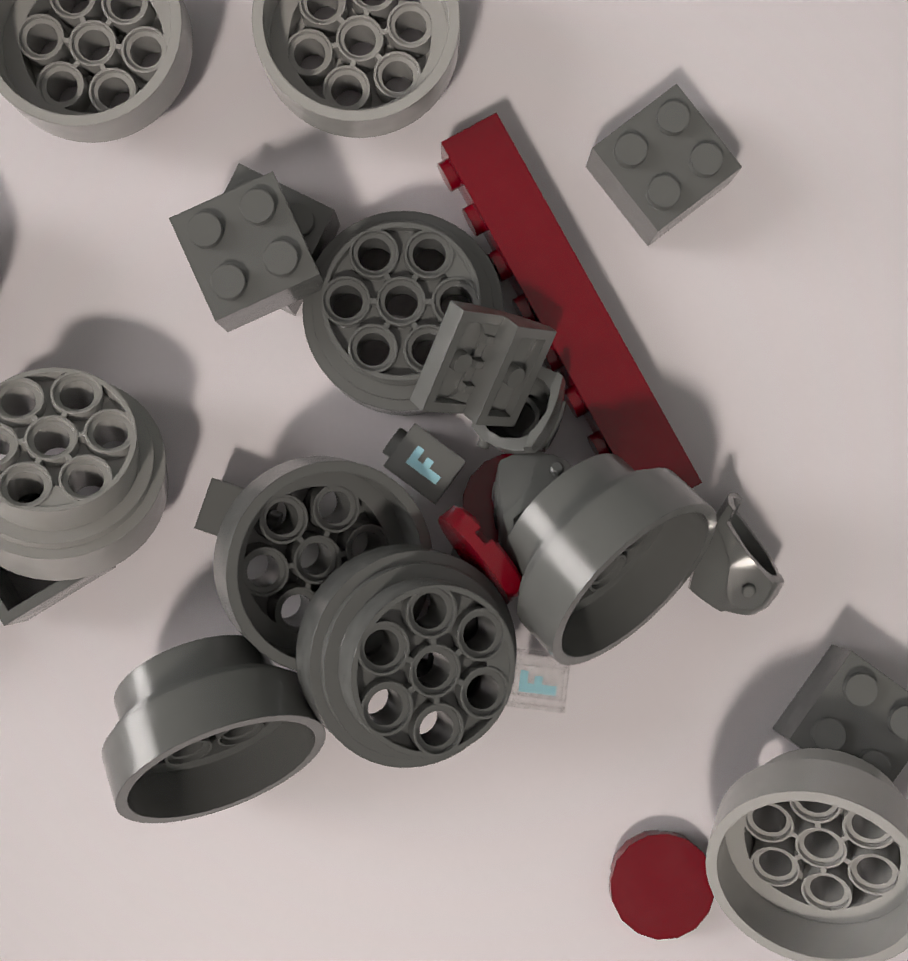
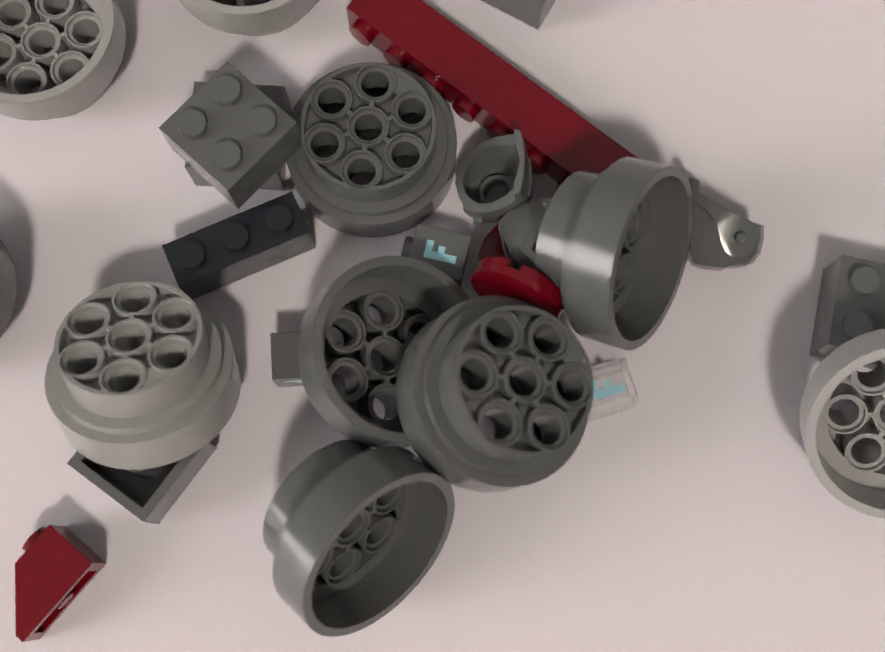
camera: 25 degrees left, 10 degrees down
dark grey slope [410,300,557,427] -> none
dark red tile [609,830,714,940] -> none
none -> black brick [162,191,316,300]

